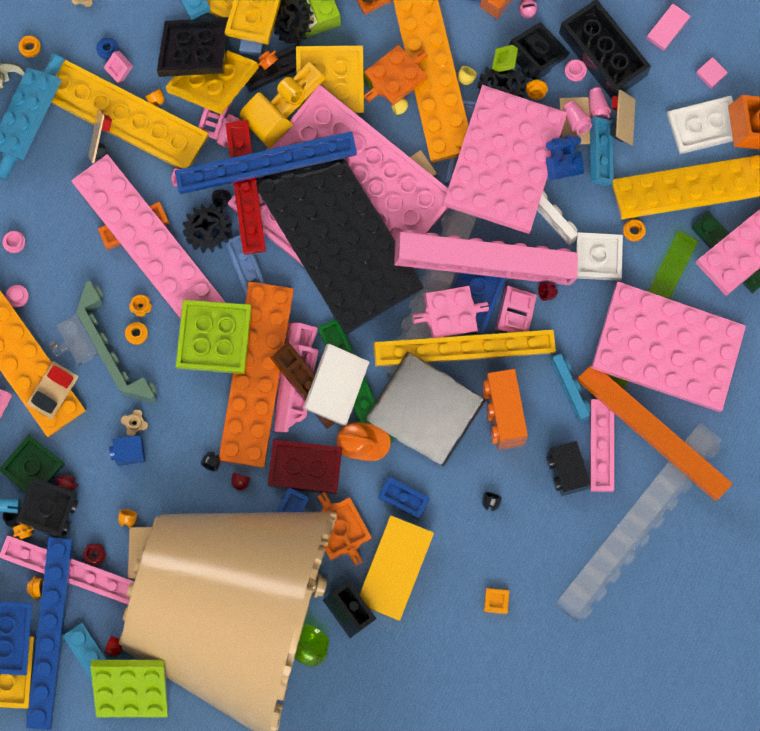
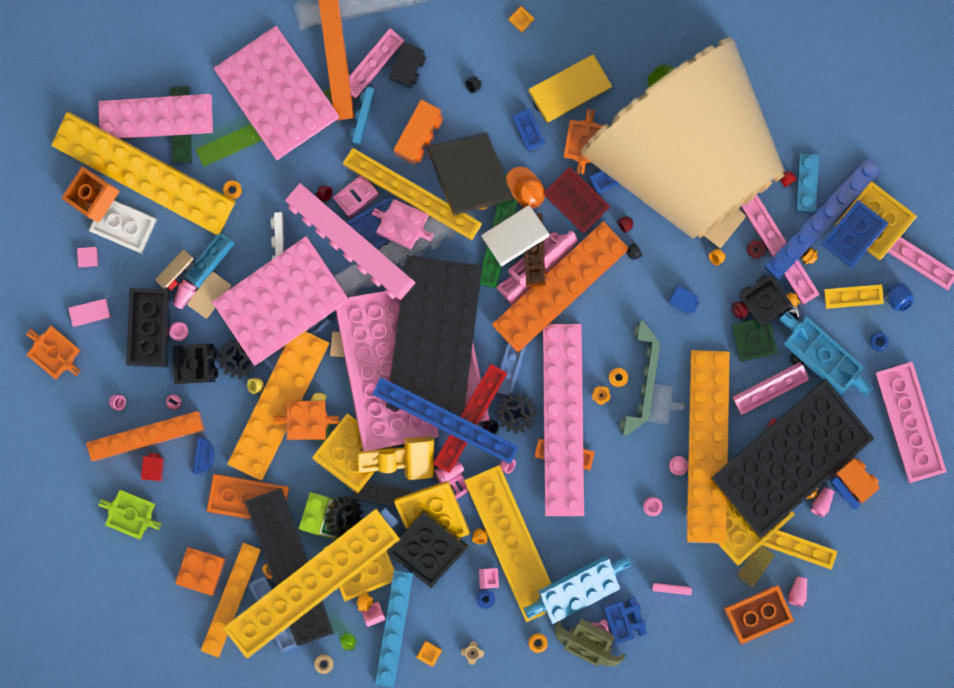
camera: 140 degrees left, 10 degrees up
piece [26,361,79,420] -> none
tan piece [88,109,112,163] -> none
lime plate [90,660,168,718] -> none
tan plate [121,410,148,436] -> none
lime plate [175,300,252,374] -> none
orange plate [258,50,278,70] -> none
black brick [323,580,377,638] -> none
lime plate [492,45,518,72] -> none
light orange plate [526,79,548,100] -> none
blue plate [546,135,584,180] -> none
bright pink cone [563,101,592,135] -> none
white plate [576,232,623,281] -> none

